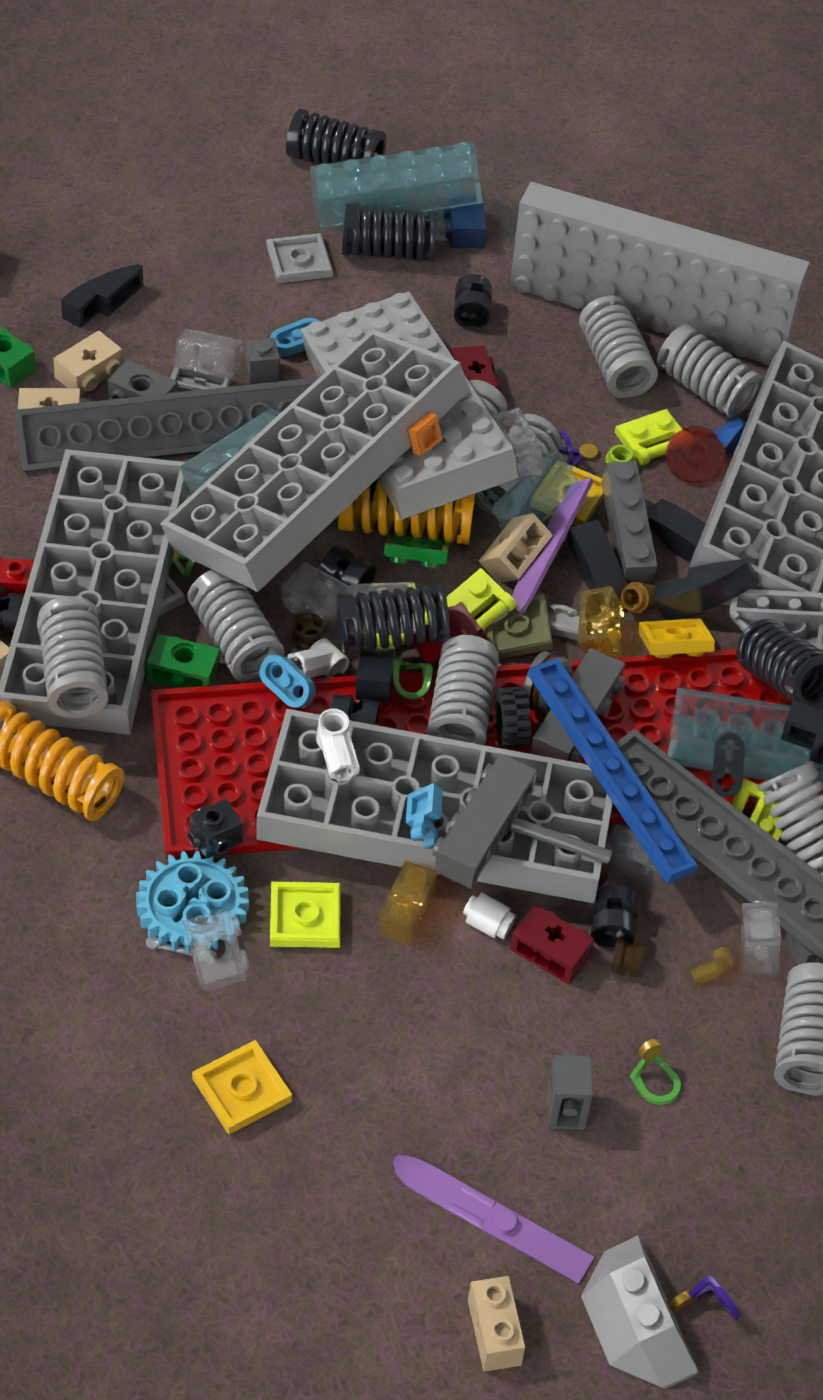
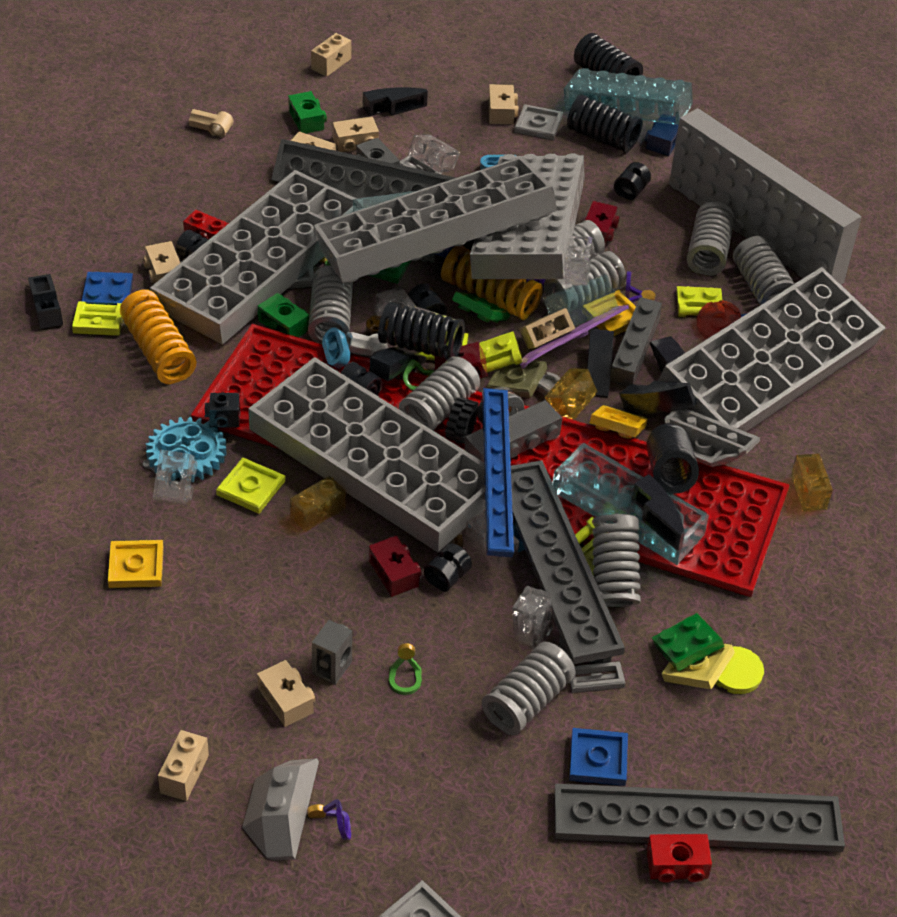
camera: 30 degrees right, 5 degrees down
light grey piece [38,596,108,718] -> none
dark grey brick [245,338,280,385] -> none
white piece [316,709,360,782] -> none
medium lavender piece [393,1155,595,1285] -> none
dark azure plate [406,783,443,849] -> none
orange tile [408,412,442,457] -> none
dark grey brick [432,753,537,889] -> none
white brick [463,893,517,940] -> none
dark grey bar [510,817,613,864] -> none
lime plate [605,445,635,463] -> none
dark brown wheel [611,939,644,977] -> none
pearl gold cone [621,582,657,613] -> none
clear yellow arm [690,947,735,986] -> none
black beam [711,732,745,797] -> none
none -> tan brick [257,660,315,727]
none -> tan brick [488,84,518,125]

